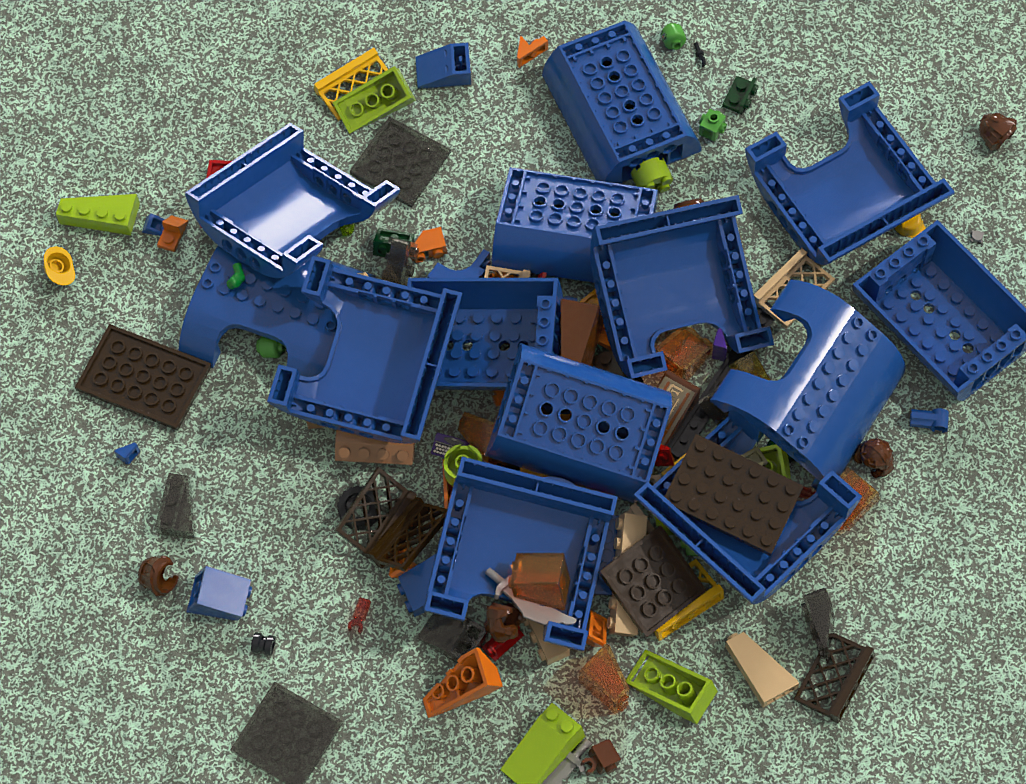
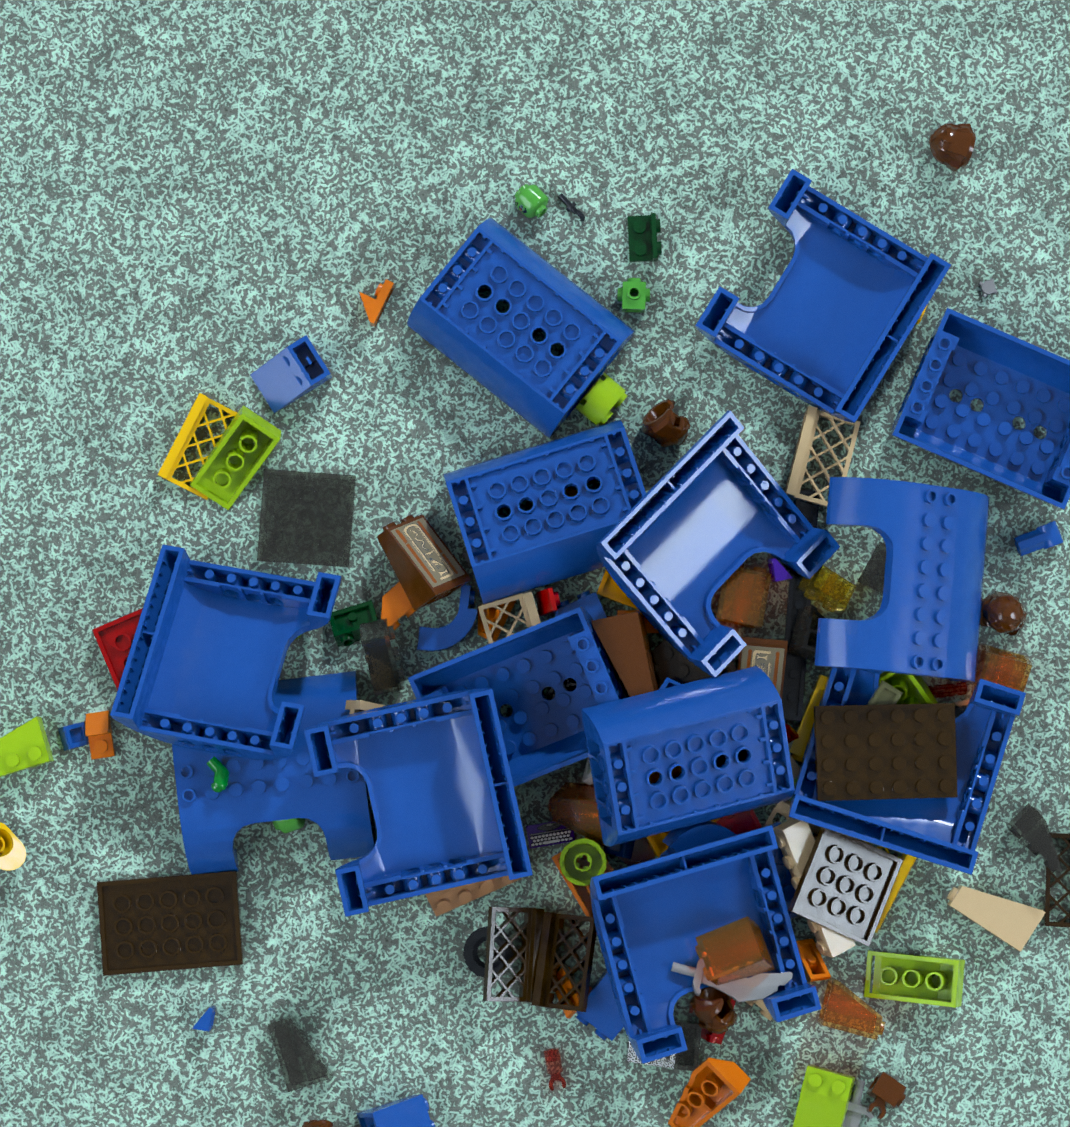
camera: 30 degrees left, 20 degrees up
none -> slope [377,514,471,611]

